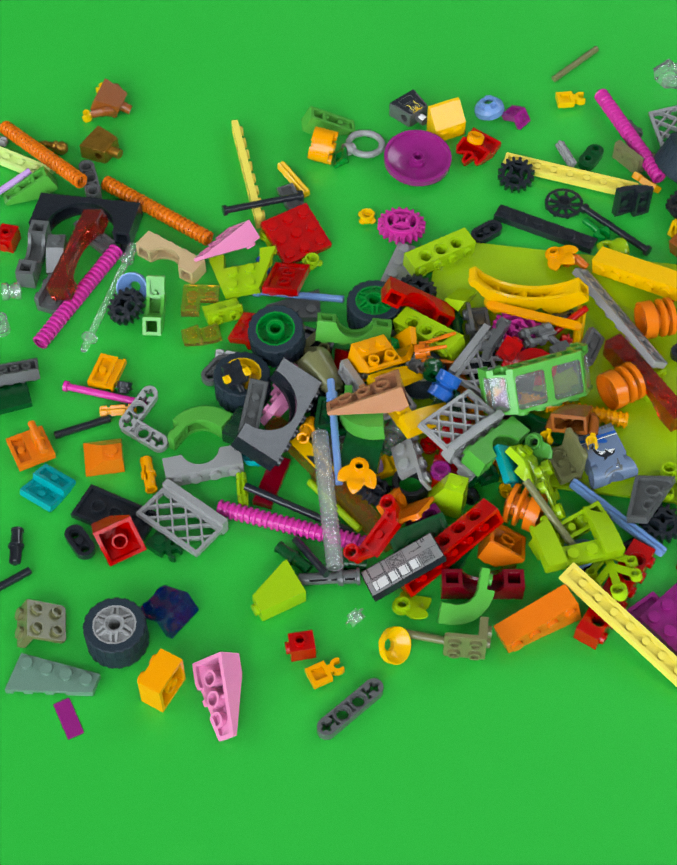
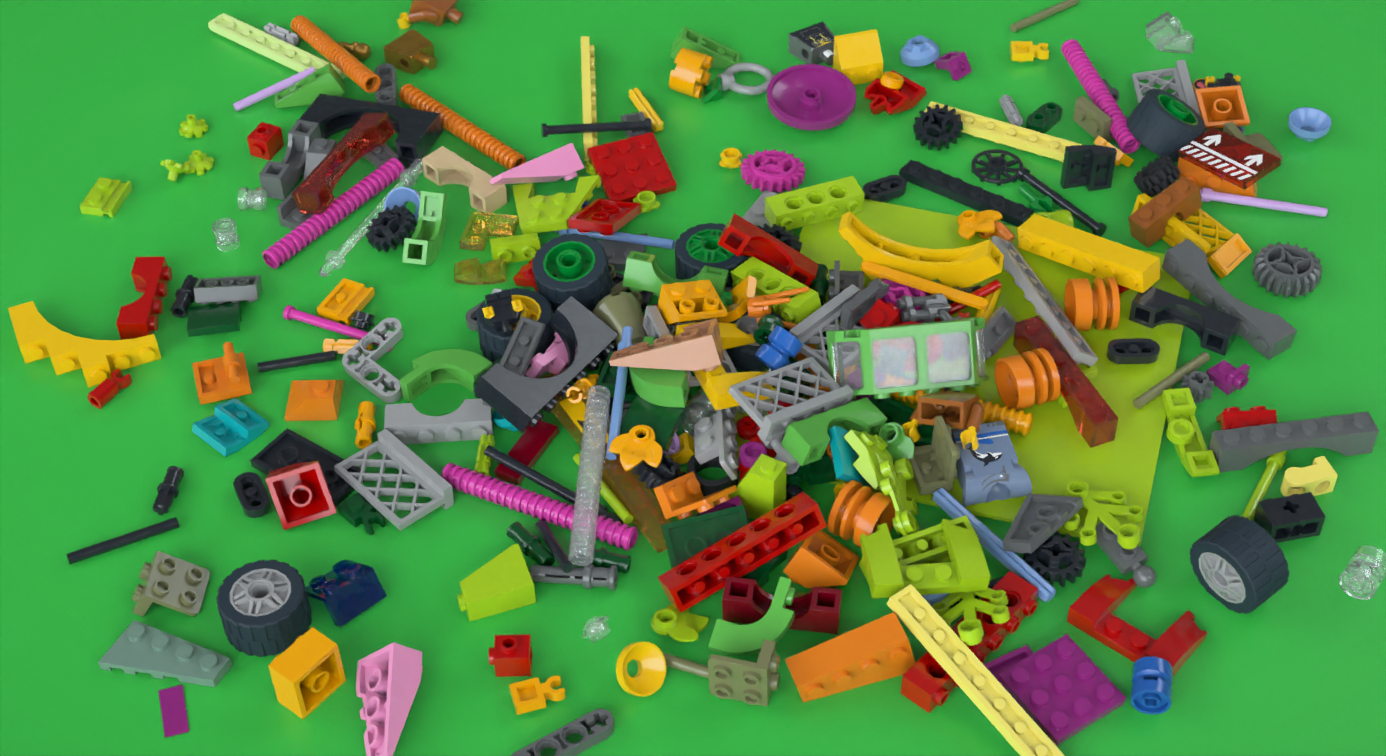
camera: 10 degrees right, 10 degrees down
red plate [343,494,402,564] -> none
tile [360,532,447,602] -> none
lime slope [445,288,478,311] -> none
olive bar [523,478,576,546] -> none

